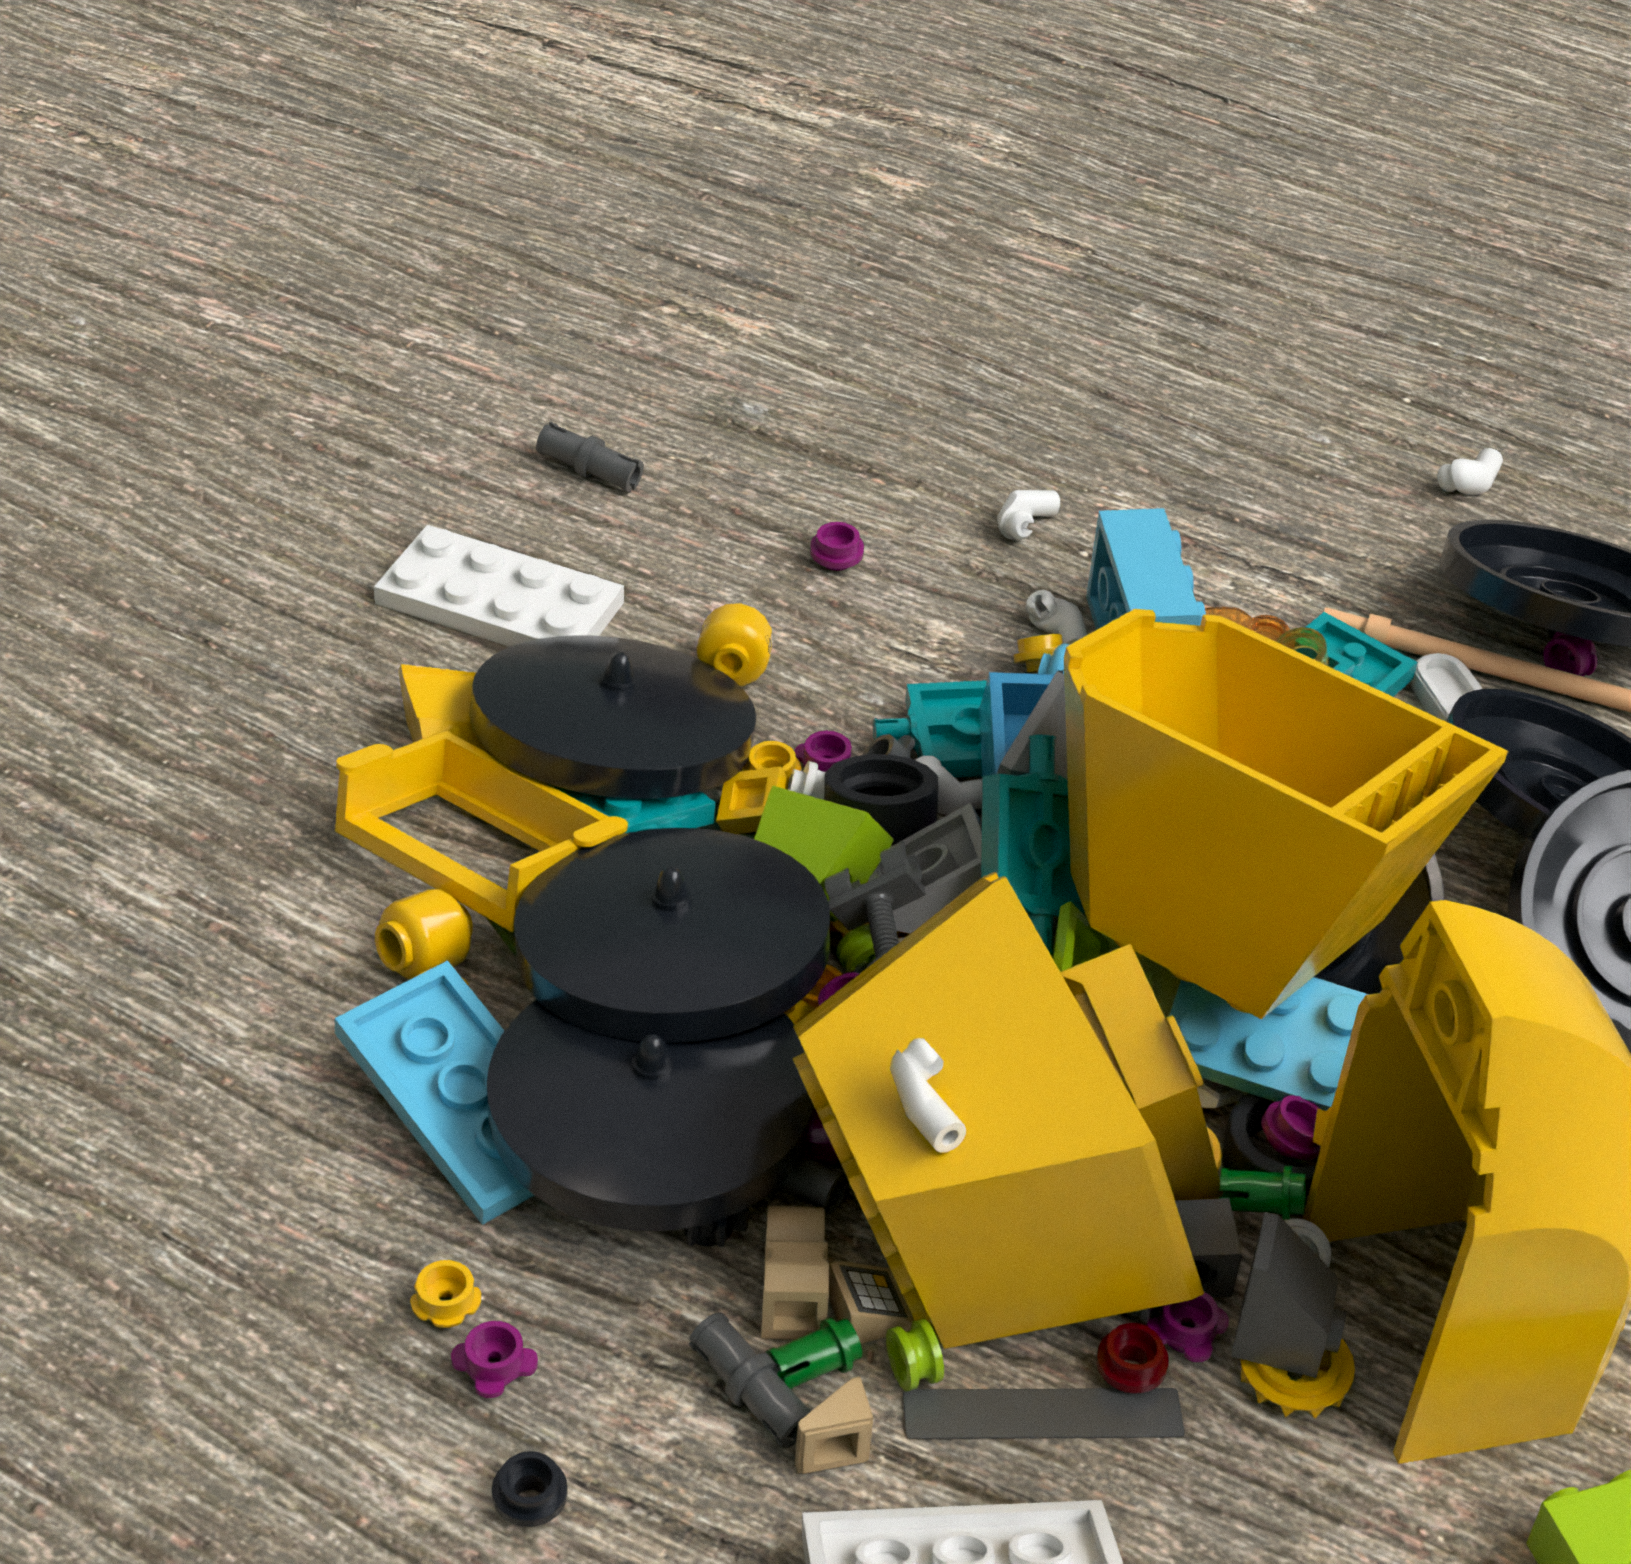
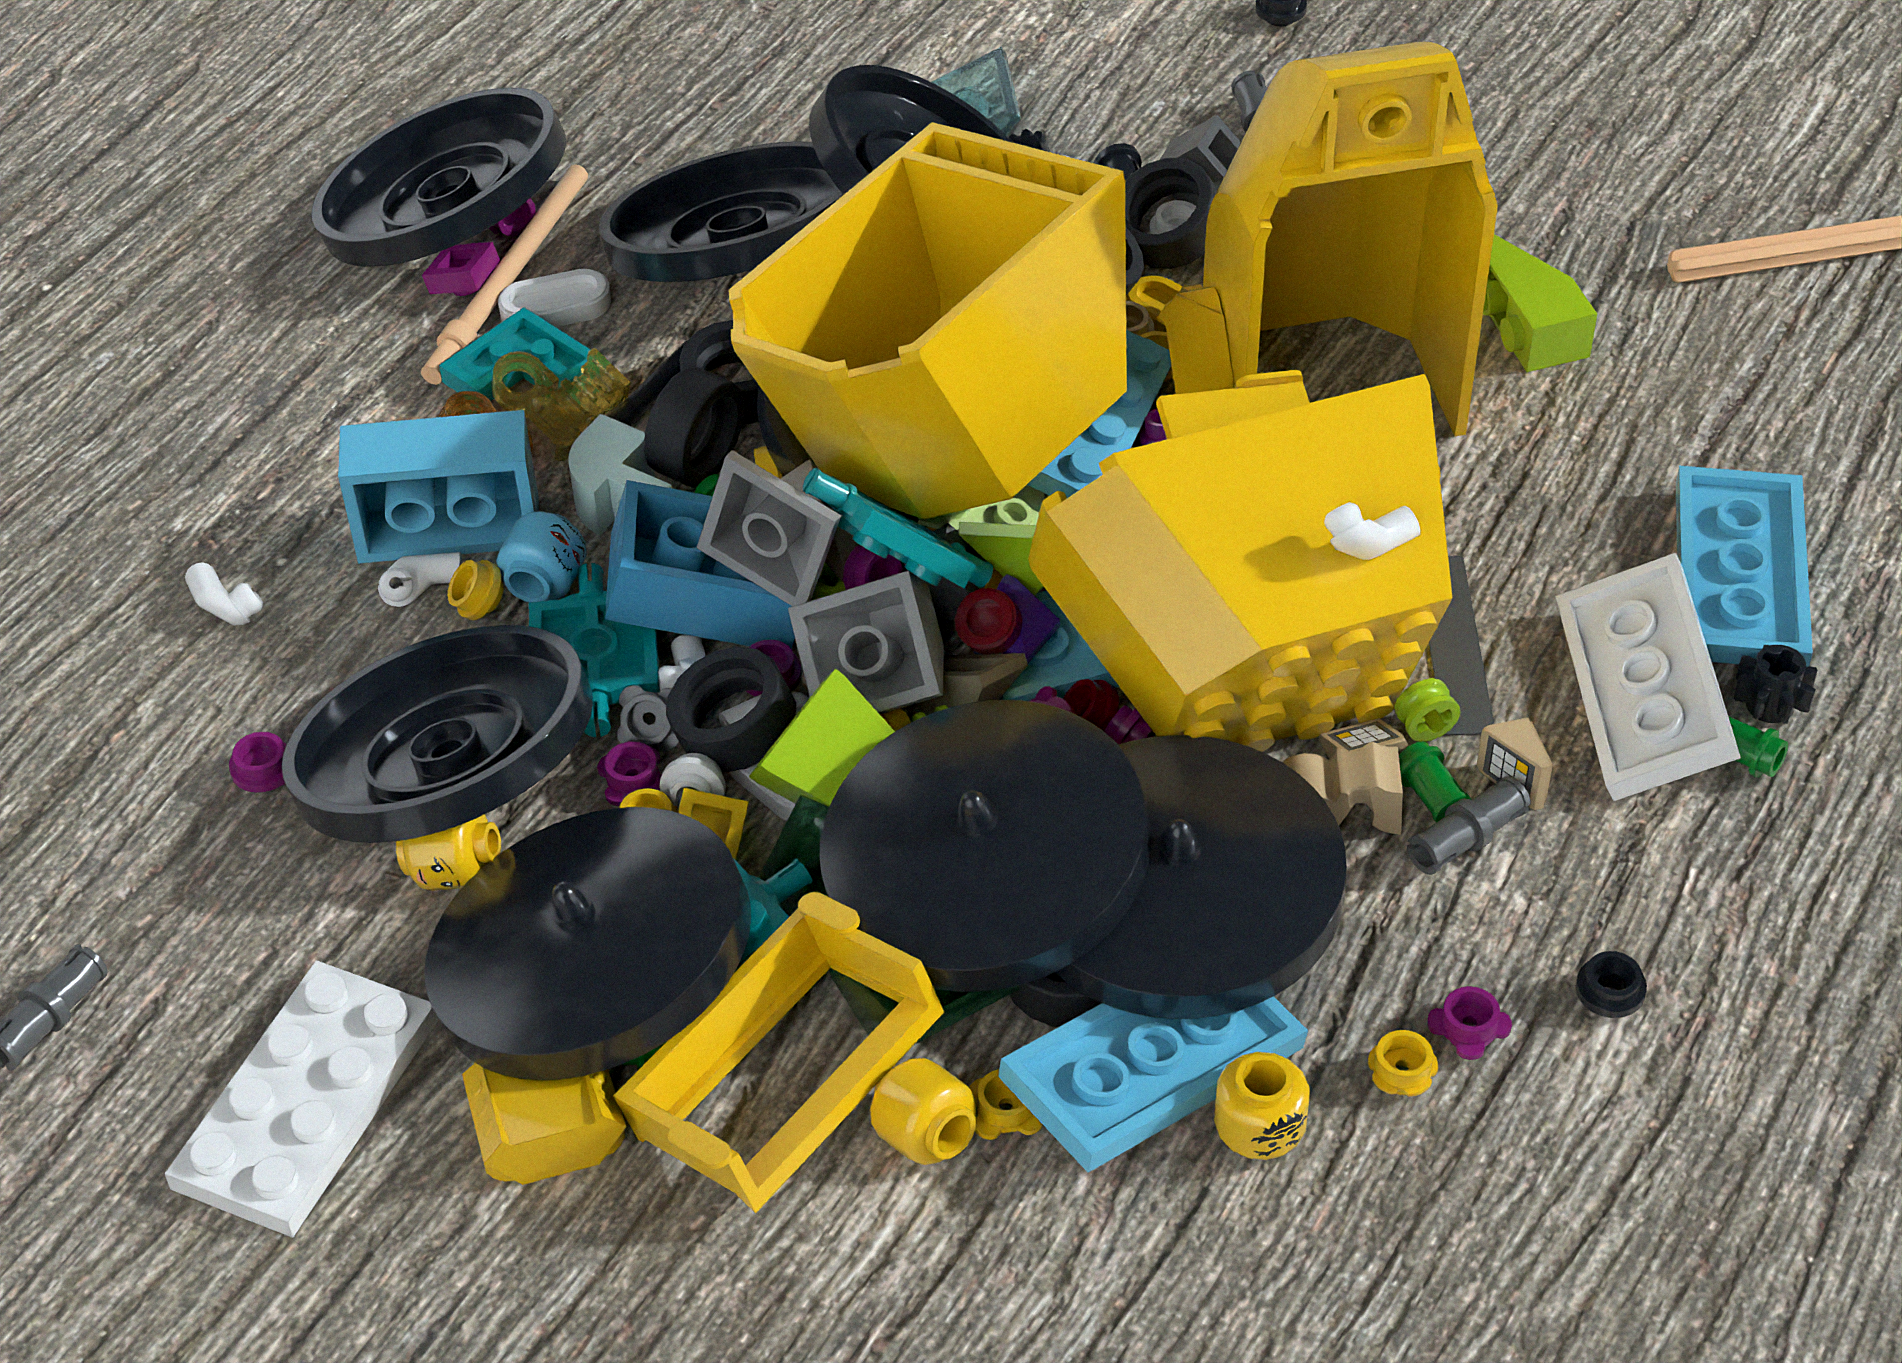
camera: 85 degrees left, 5 degrees up
dark grey bar [825,841,926,968] -> none
white arm [1437,448,1503,495] -> none
none -> black container [282,625,593,843]
none -> magenta plate [422,242,500,296]
none -> yellow head [1214,1051,1310,1160]

